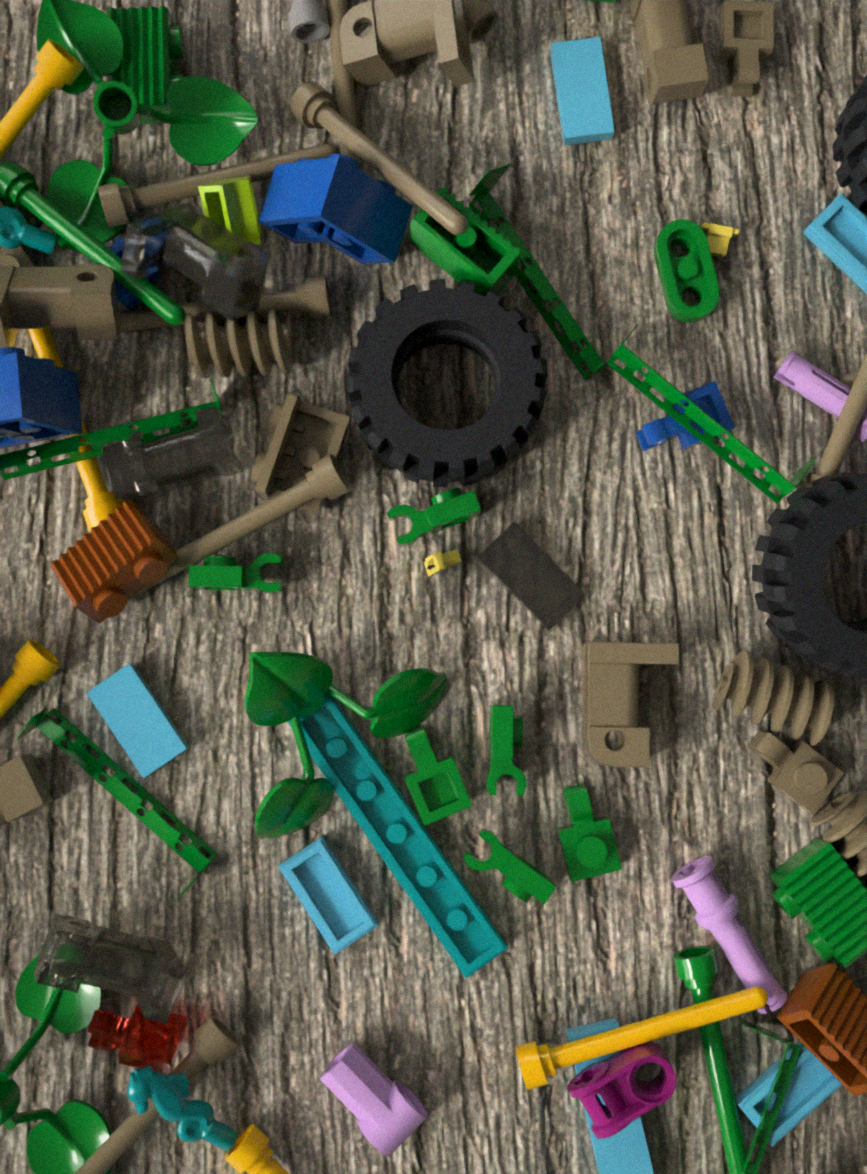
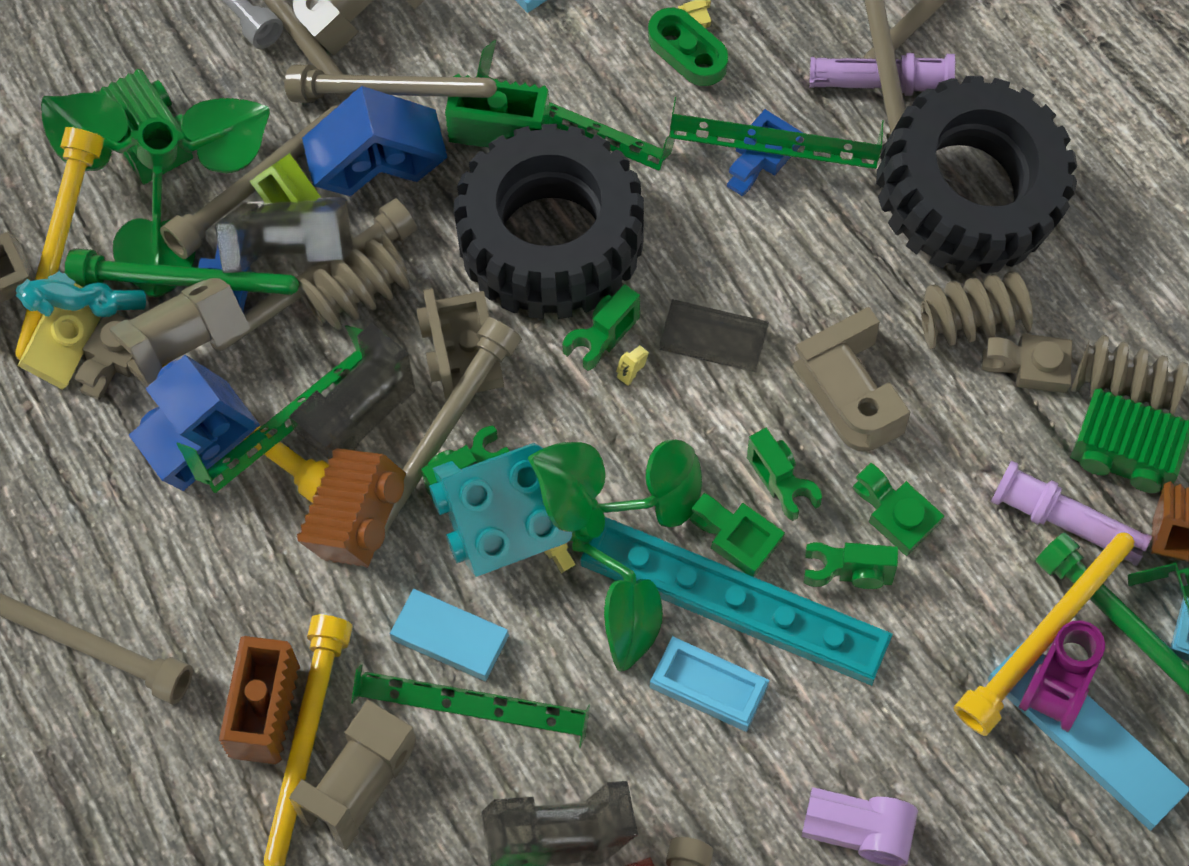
camera: 25 degrees left, 20 degrees down
none -> teal bracket [429,443,572,577]

